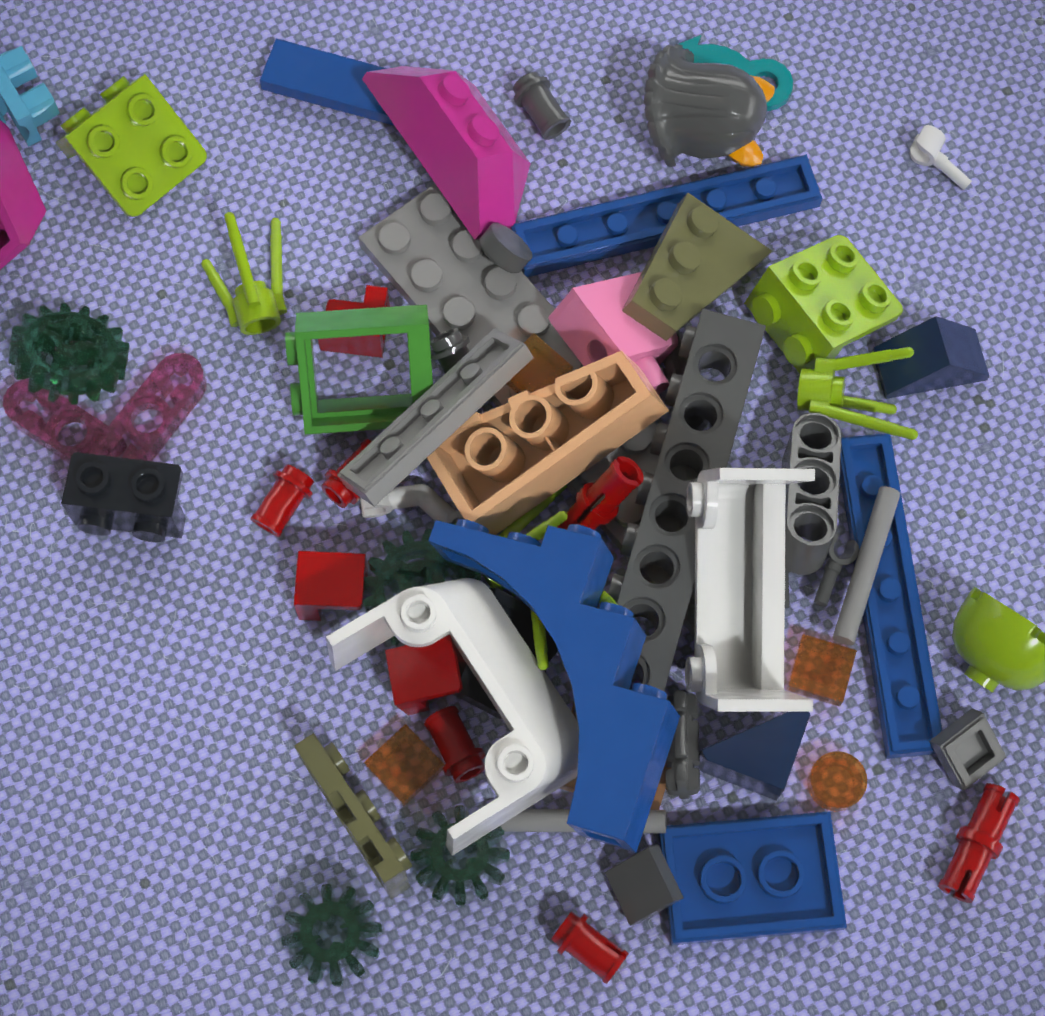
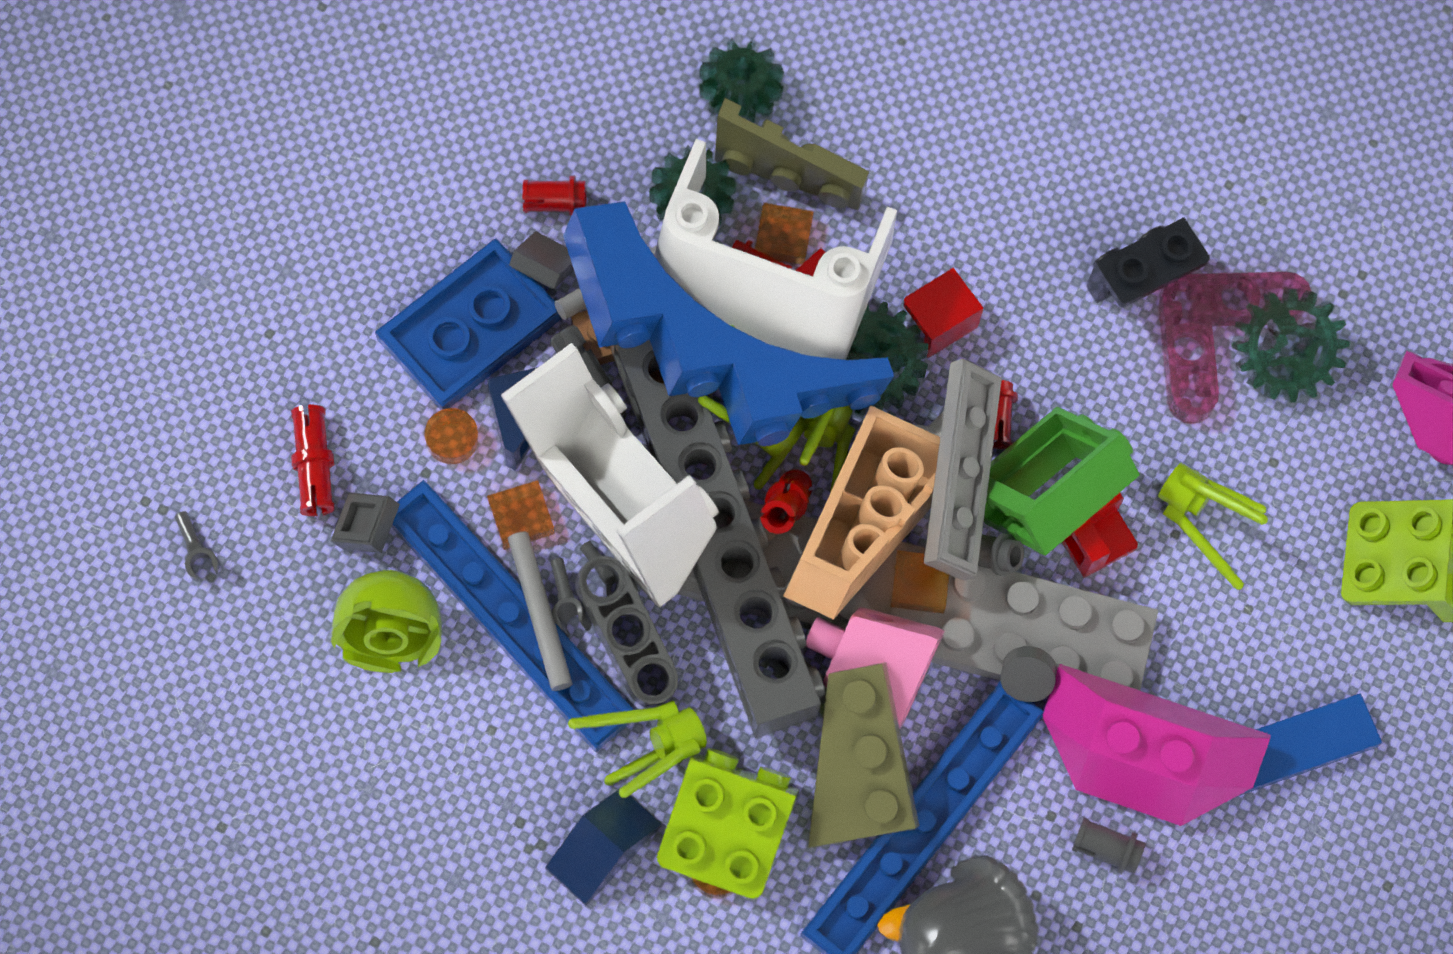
camera: 140 degrees right, 0 degrees up
red pin [250,464,314,537] -> none

